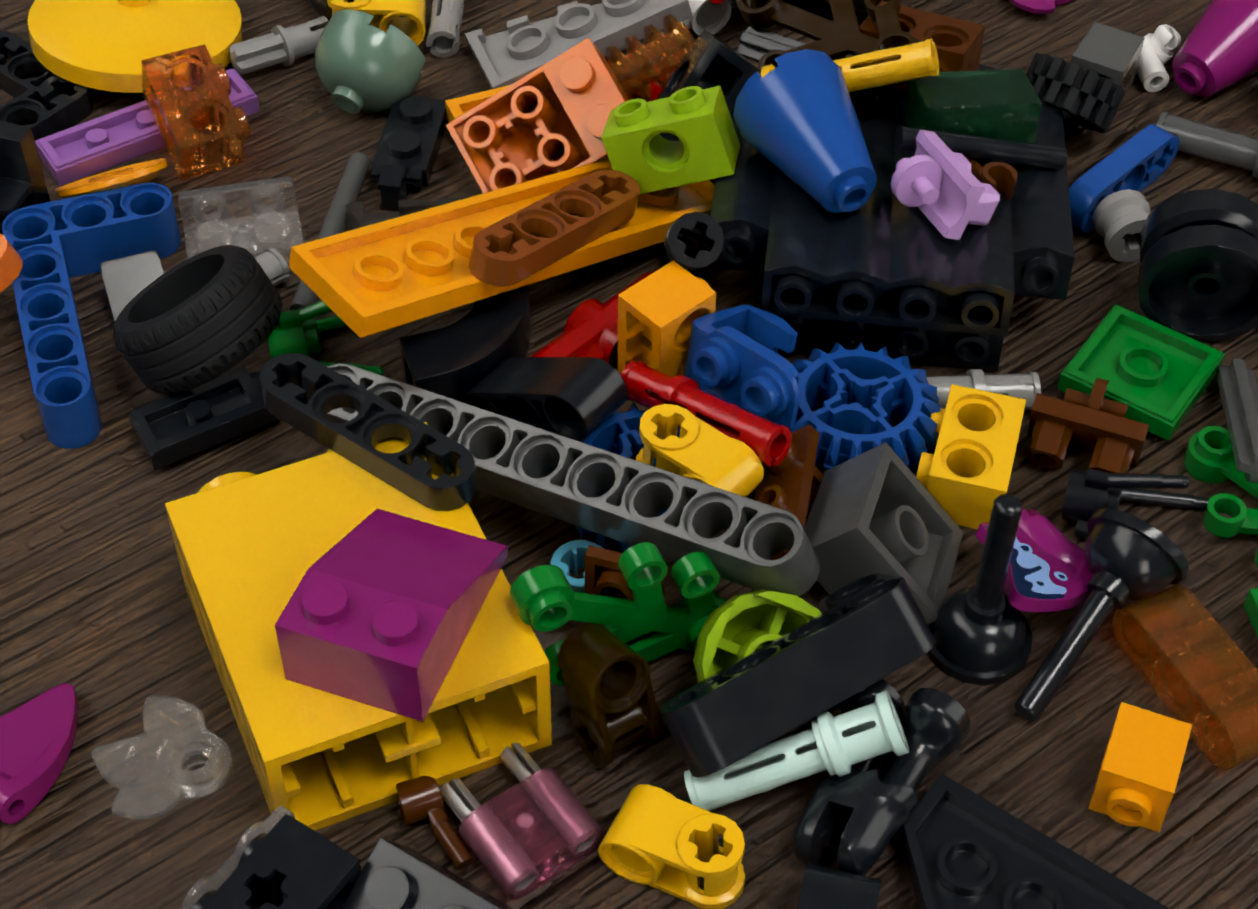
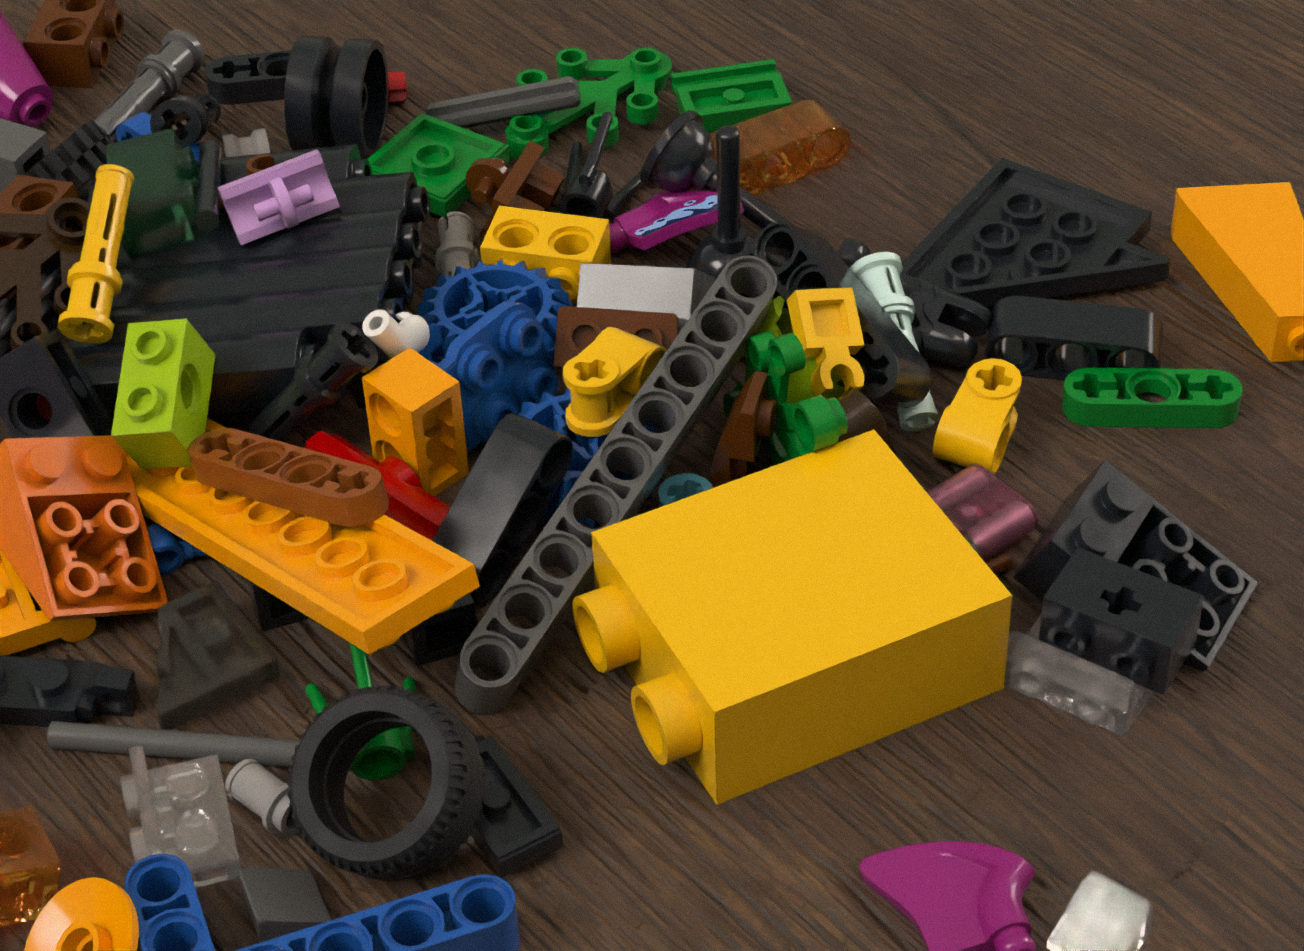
camera: 90 degrees left, 5 degrees down
clear plate [91,695,233,820] -> none
black beam [259,353,477,511] -> none
magenta slope [275,509,508,722] -> none
red pin [620,361,792,467] -> none
blue cone [733,49,877,213] -> none
light orange brick [1088,702,1193,832] -> none
none -> black pin [150,93,221,150]
none -> white arm [362,309,430,359]
none -> yellow plate [787,288,865,397]

